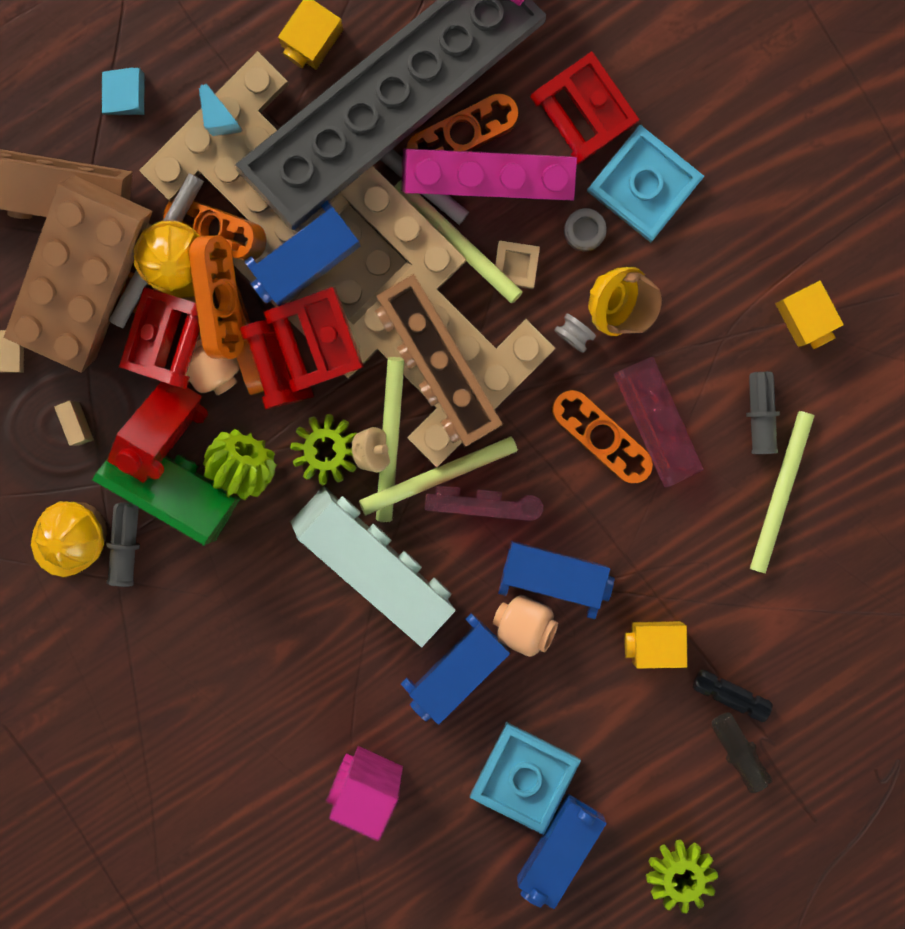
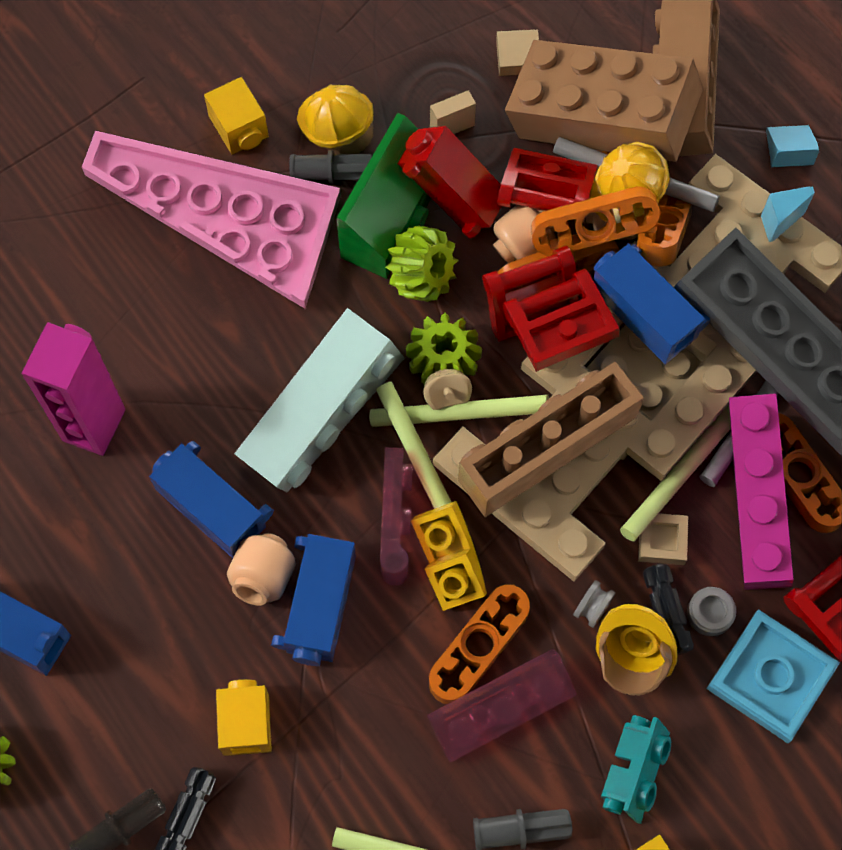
camera: 85 degrees right, 20 degrees down
medium azure tile [470,722,581,835] -> none
none -> bright pink wing [82,131,341,309]
none -> yellow brick [204,77,269,155]
none -> yellow slope [411,501,487,611]
none -> teal hinge [601,715,671,824]
none -> black axle [643,564,694,655]

